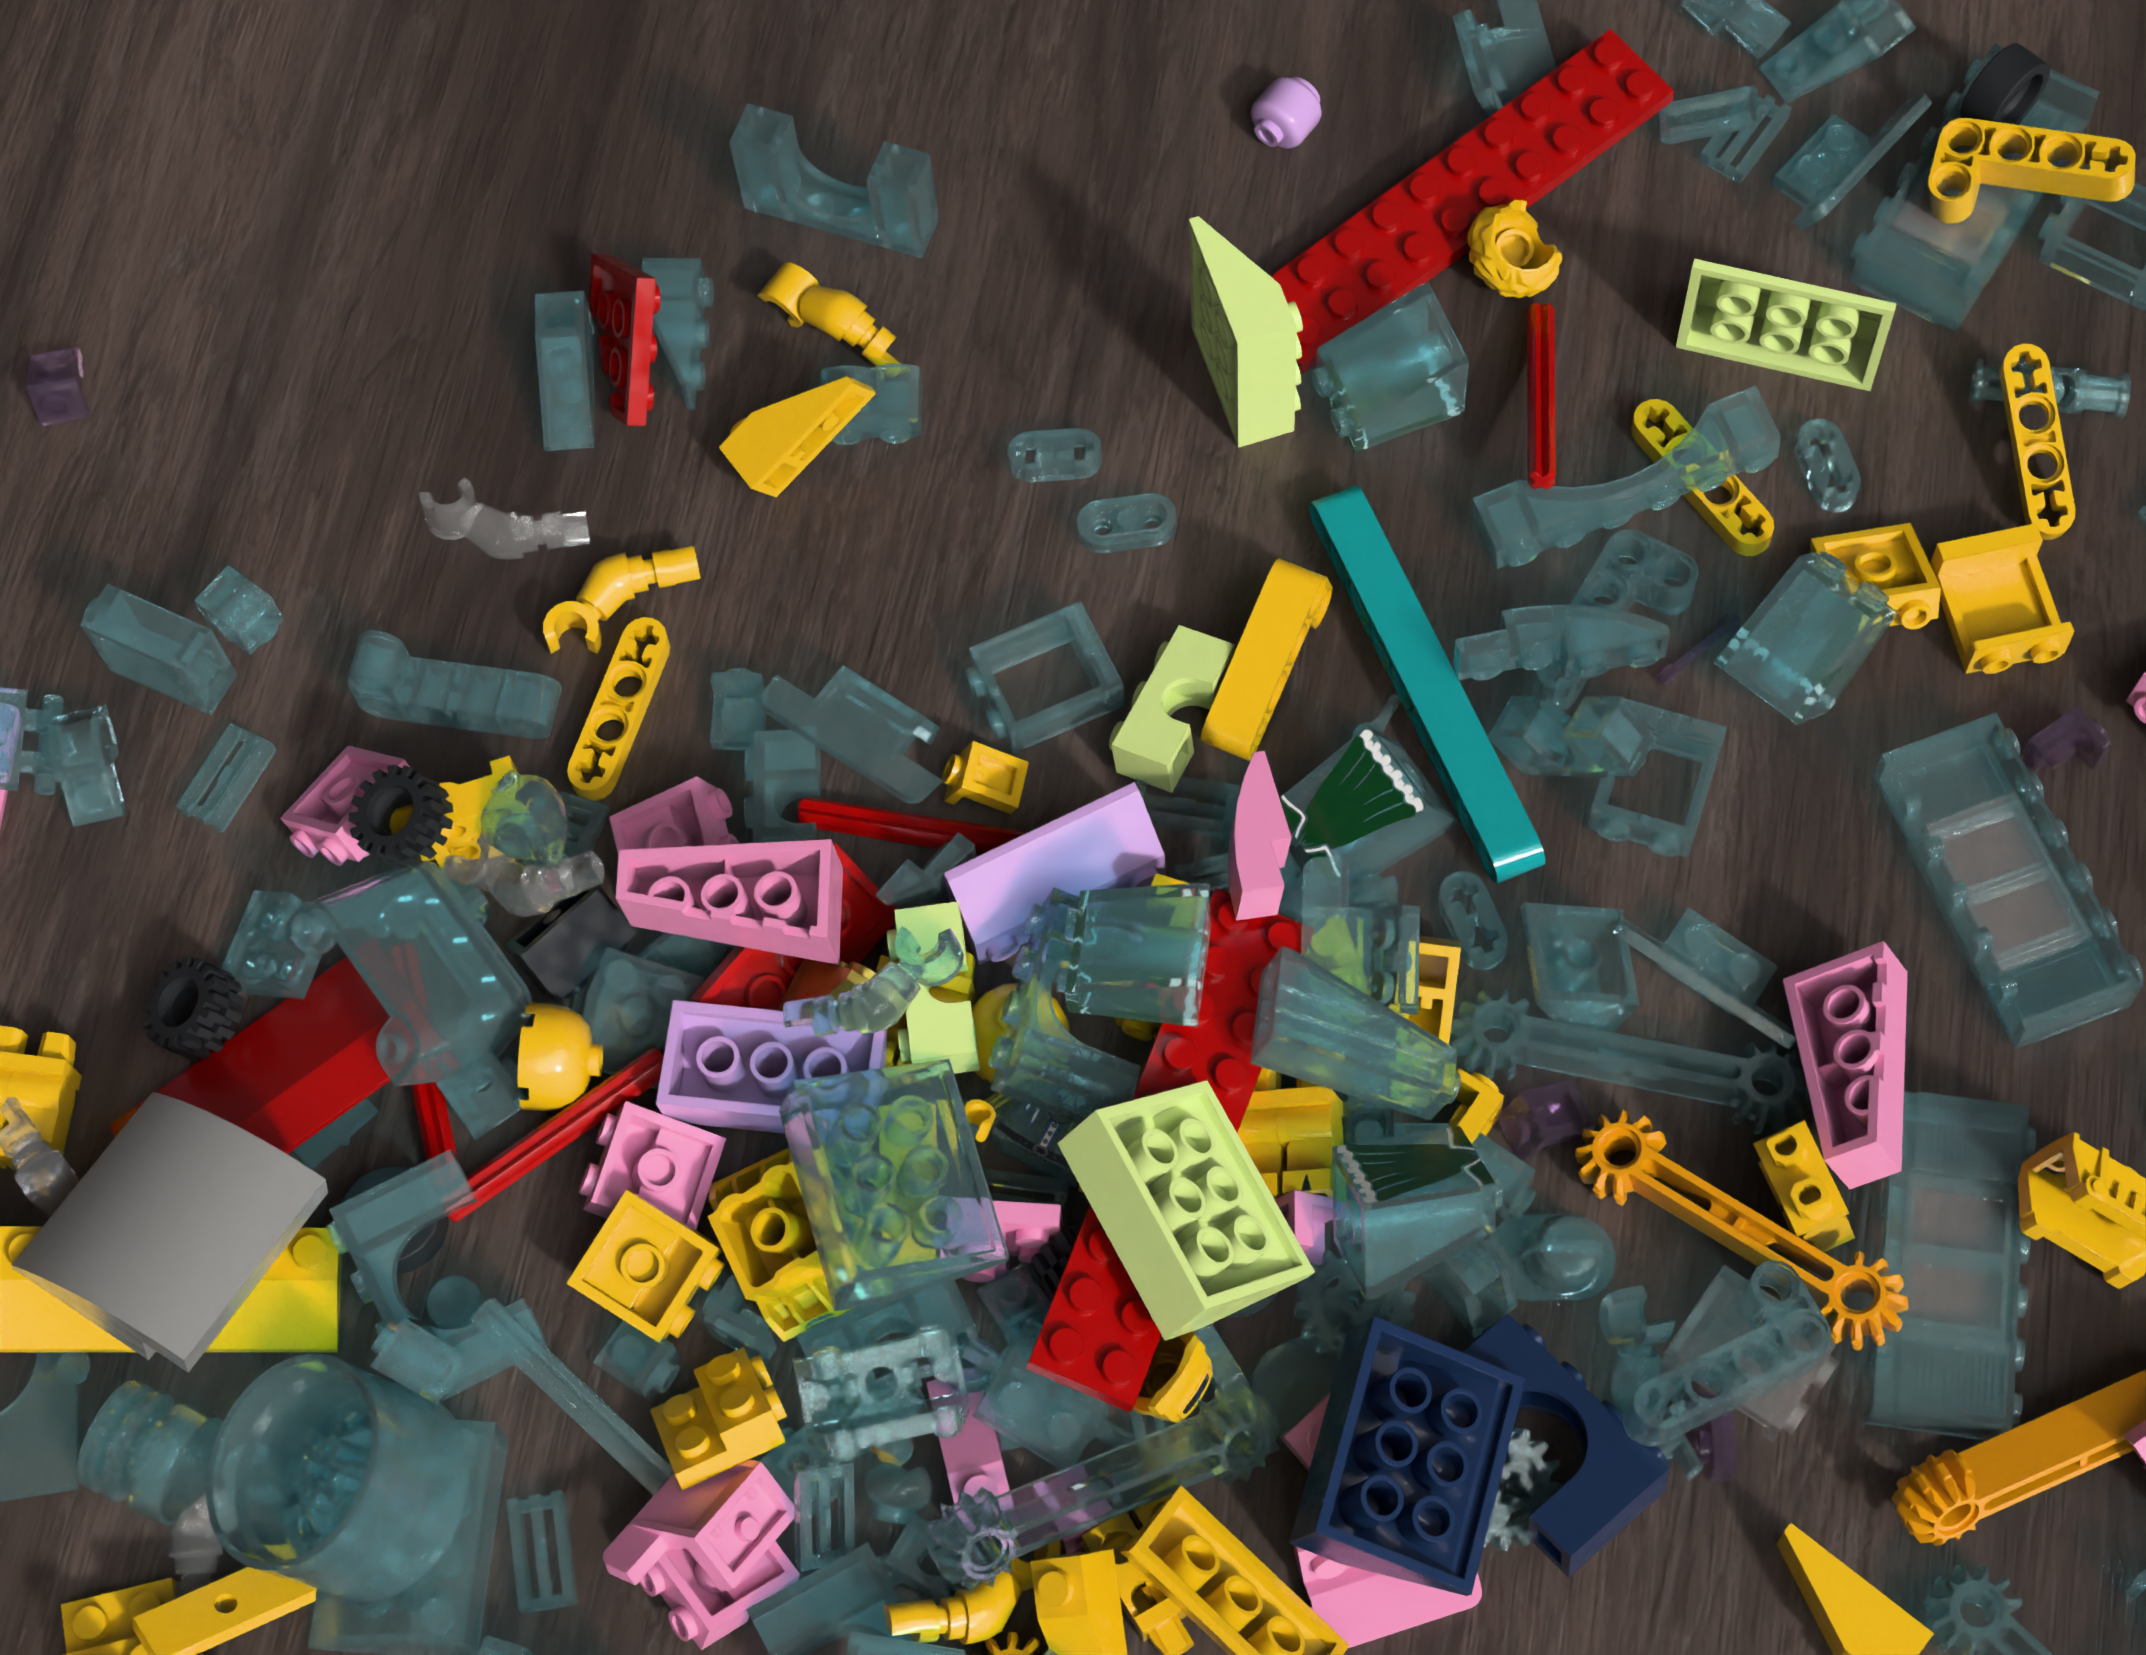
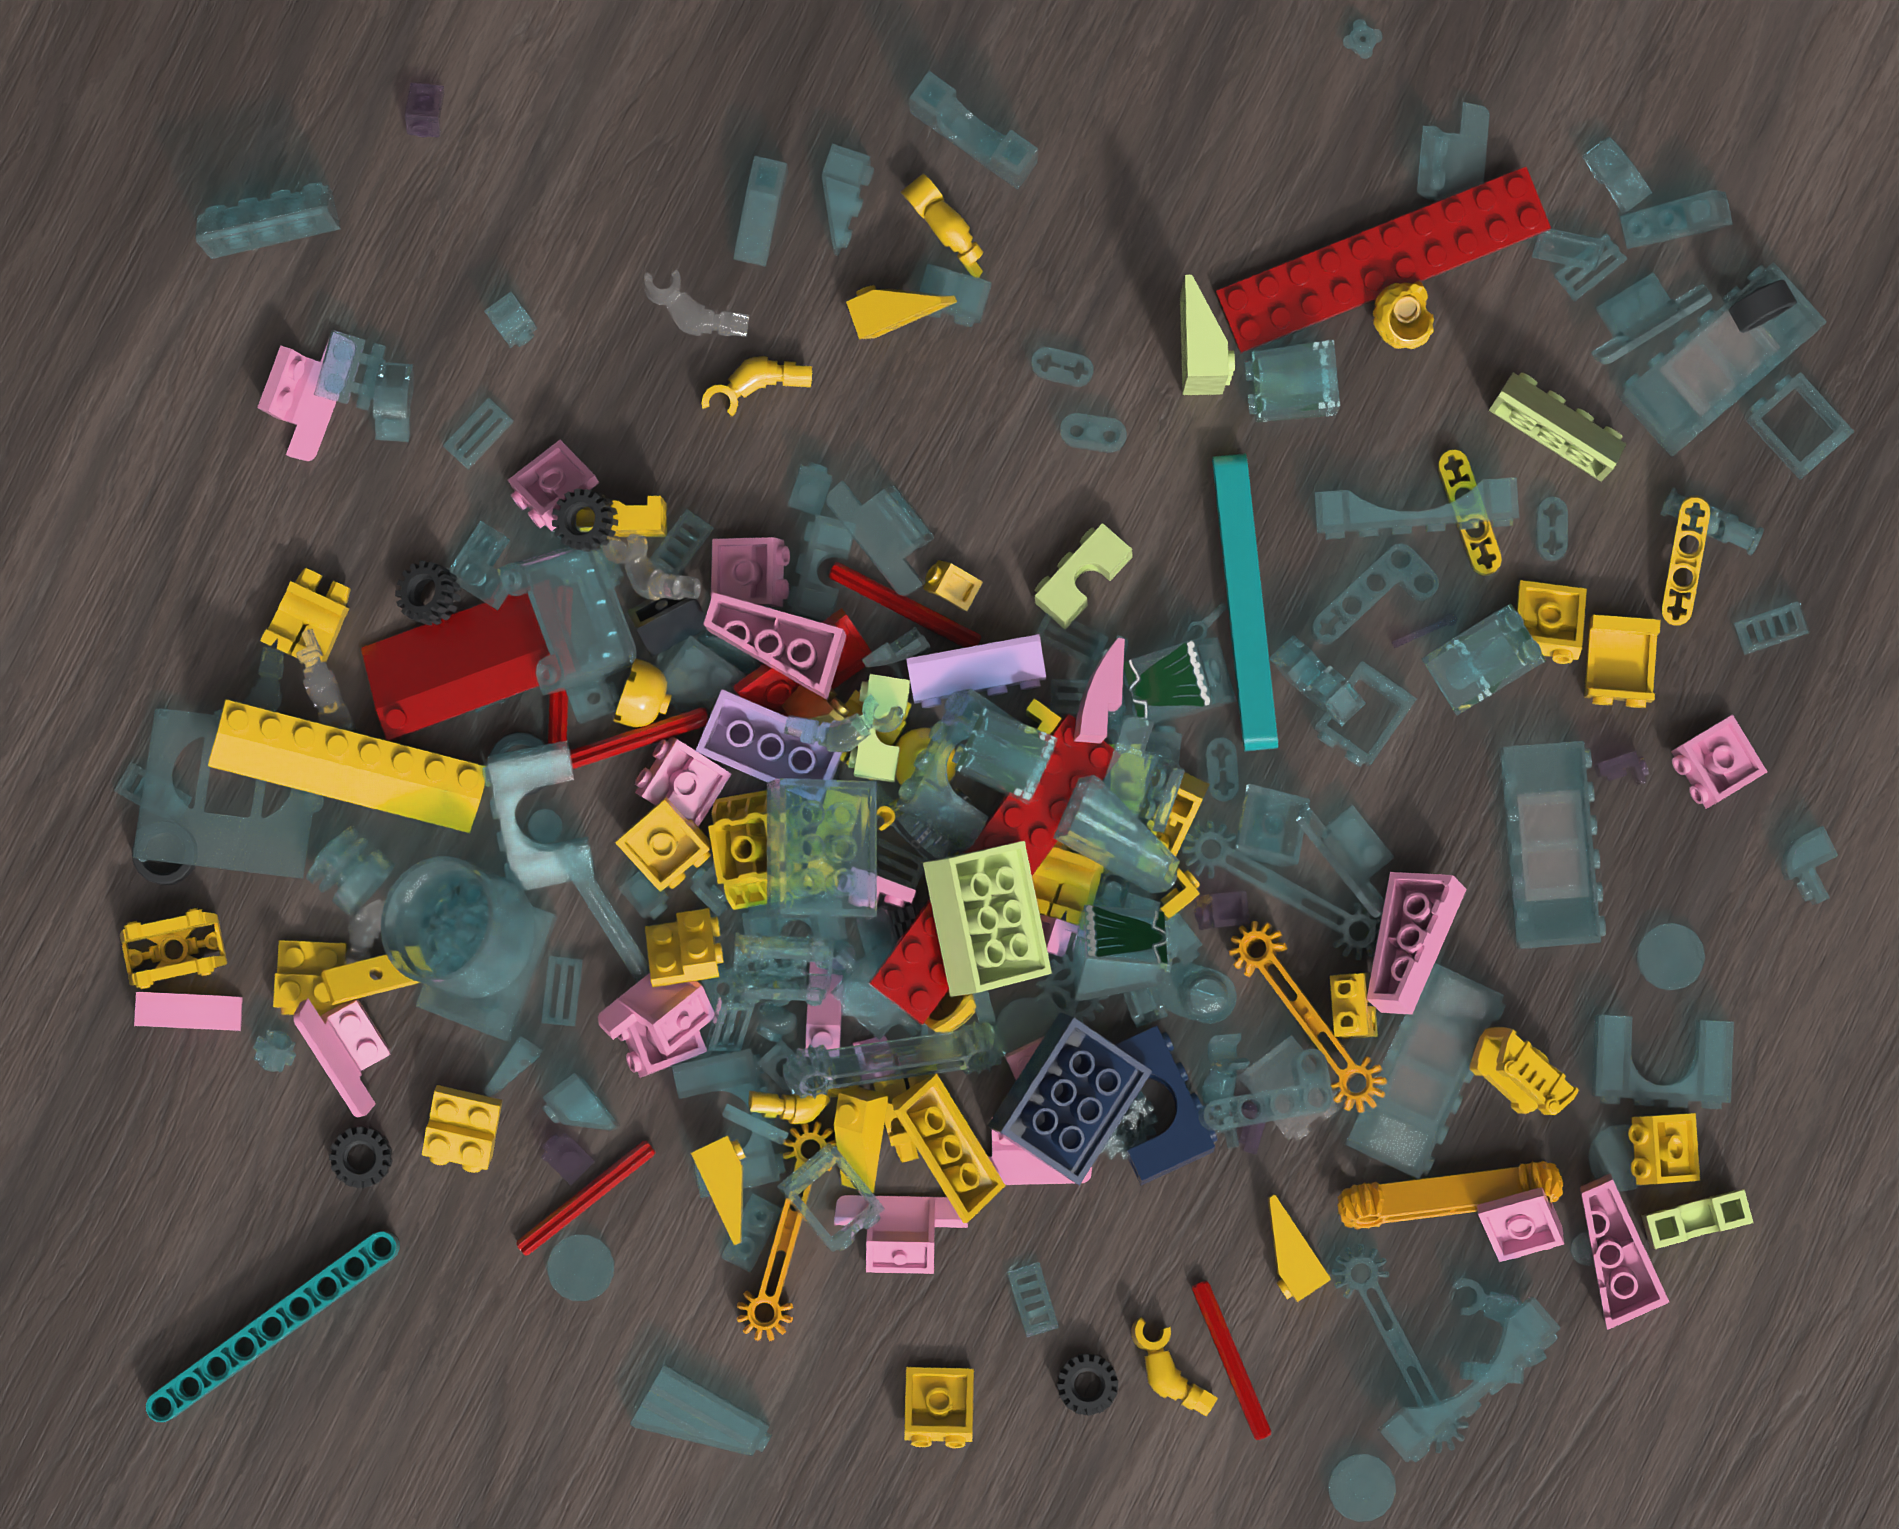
camera: 15 degrees right, 20 degrees up
light grey slope [11,1092,328,1373] -> none
clear light blue window [80,583,237,716] -> none
clear light blue beam [347,630,562,739] -> none
clear light blue slope [370,1317,474,1405] -> none
clear light blue hat [480,770,569,867] -> none
yellow beam [567,617,671,801] -> none
red plate [589,253,661,426] -> none
clear light blue window [965,601,1125,754] -> none
yellow beam [1201,558,1333,761] -> none
lavender head [1251,77,1322,149] -> none
clear light blue slope [1453,605,1671,681] -> none
red axle [1527,302,1556,490] -> none
yellow beam [1928,118,2136,224] -> none

